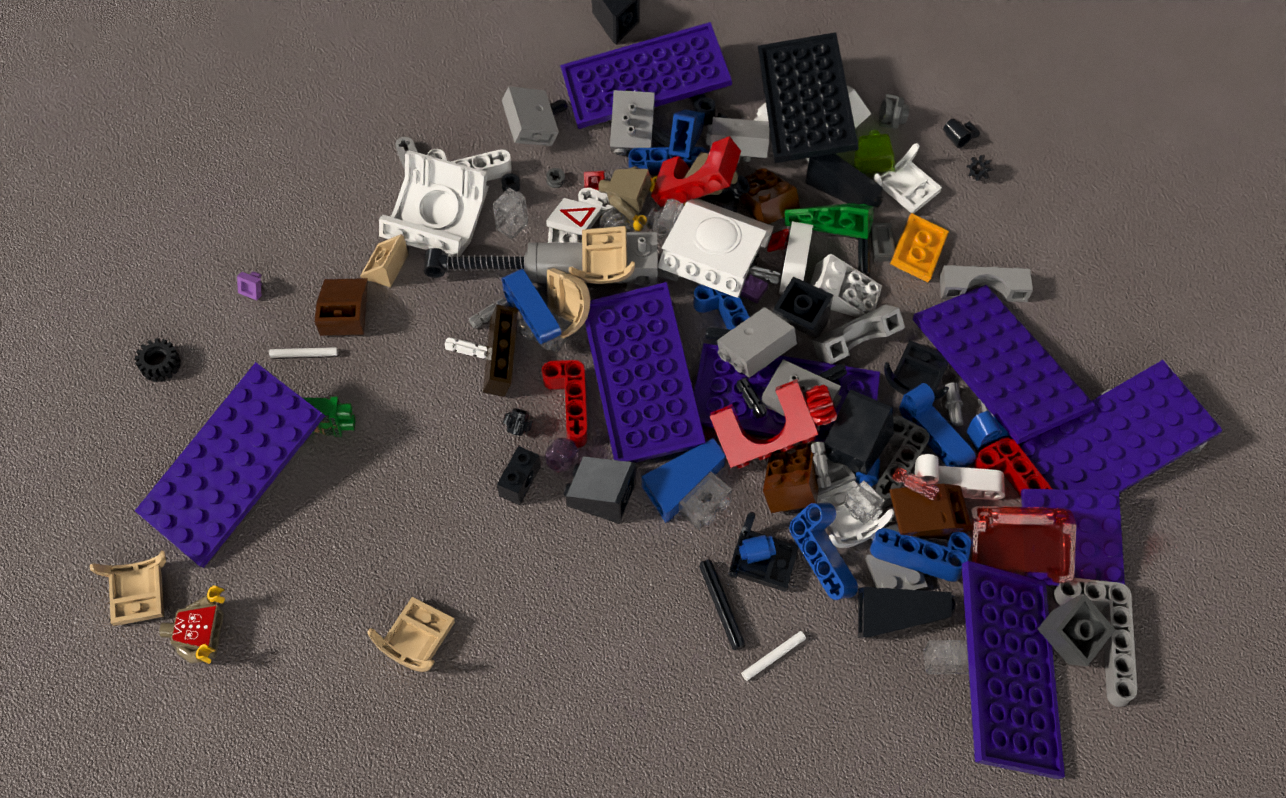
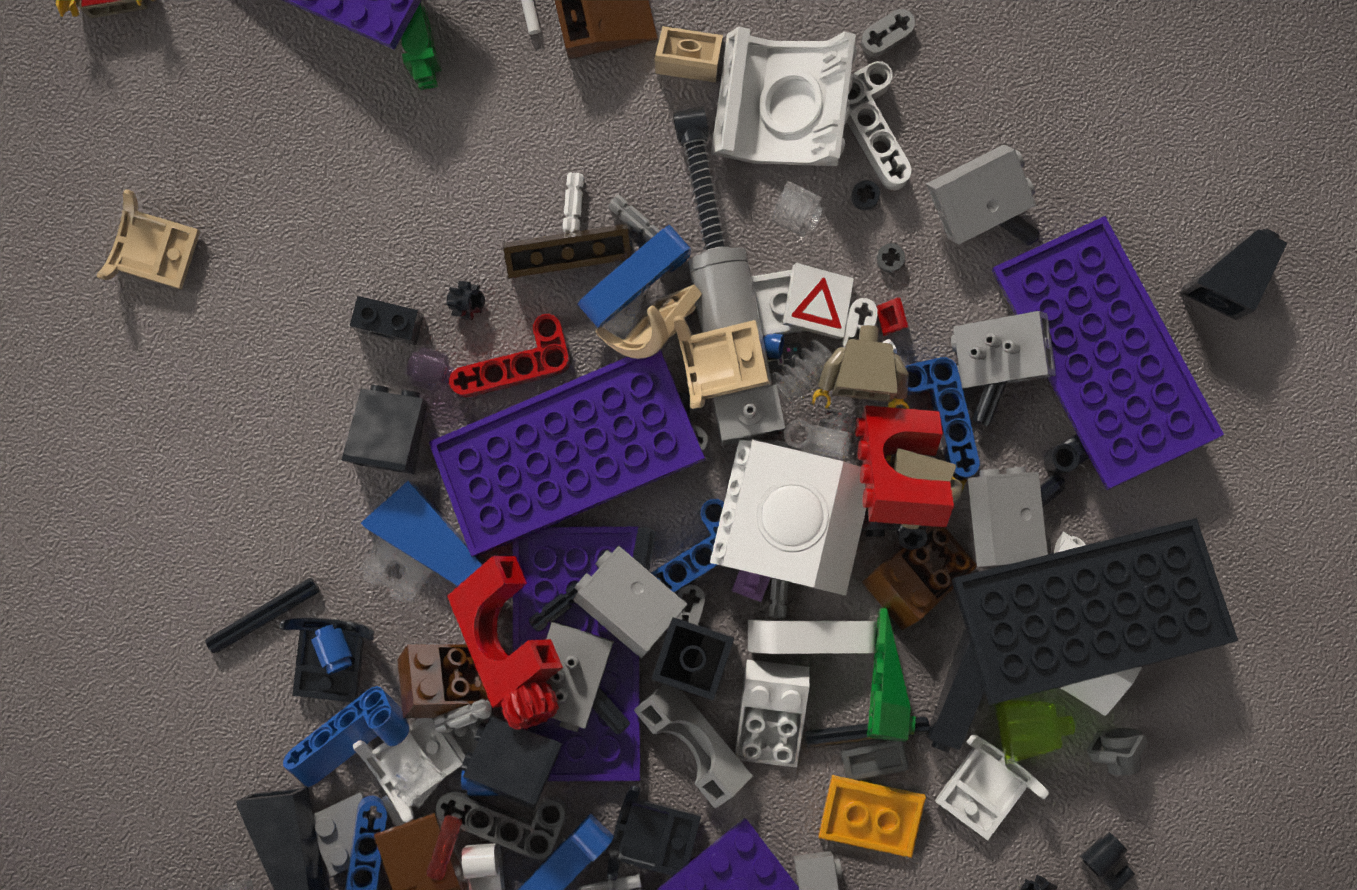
camera: 85 degrees right, 25 degrees up
blue slope [668,110,705,158] -> none
white bar [741,631,806,681] -> none
red slope [767,229,789,252] -> none

